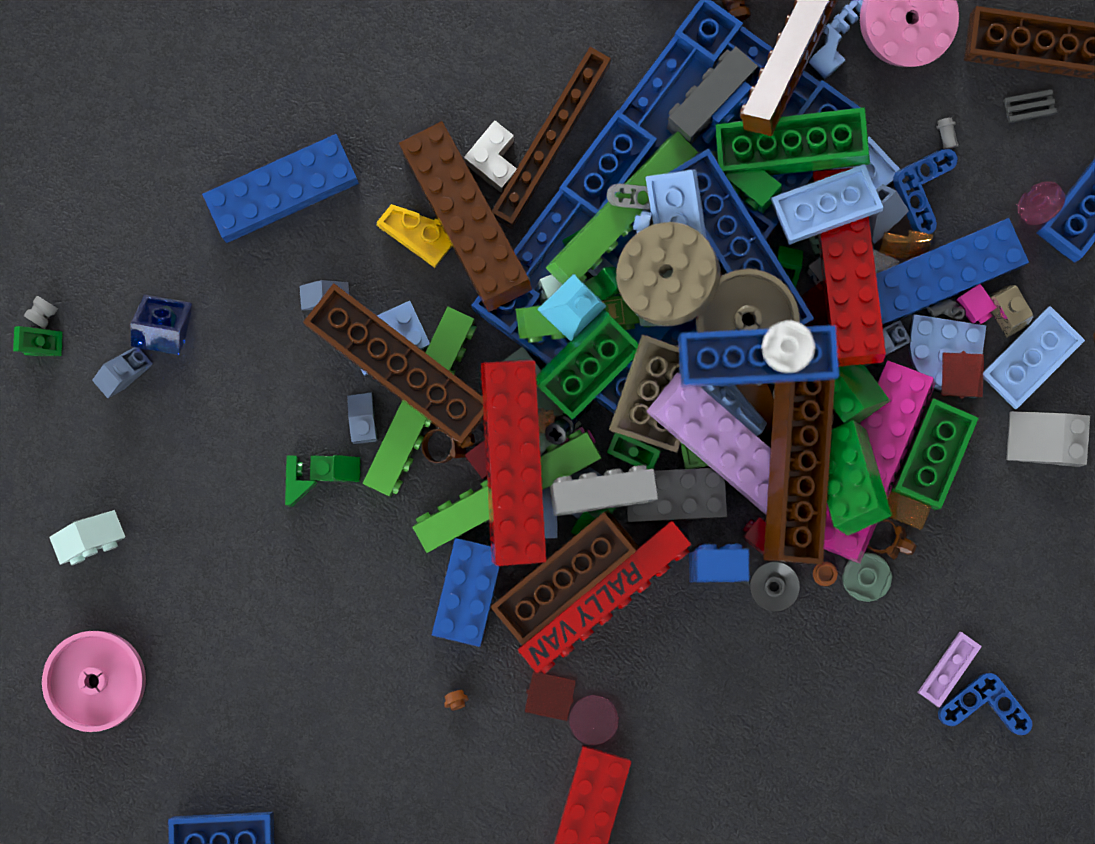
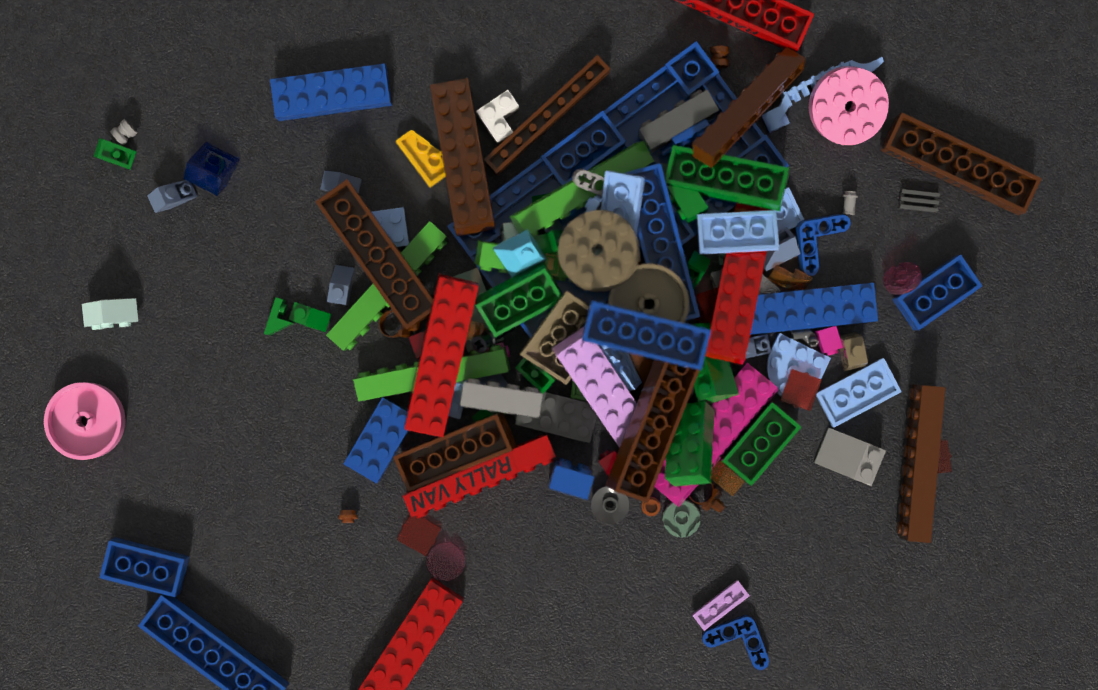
camera: 20 degrees right, 5 degrees up
white tile [762,320,815,373] -> none

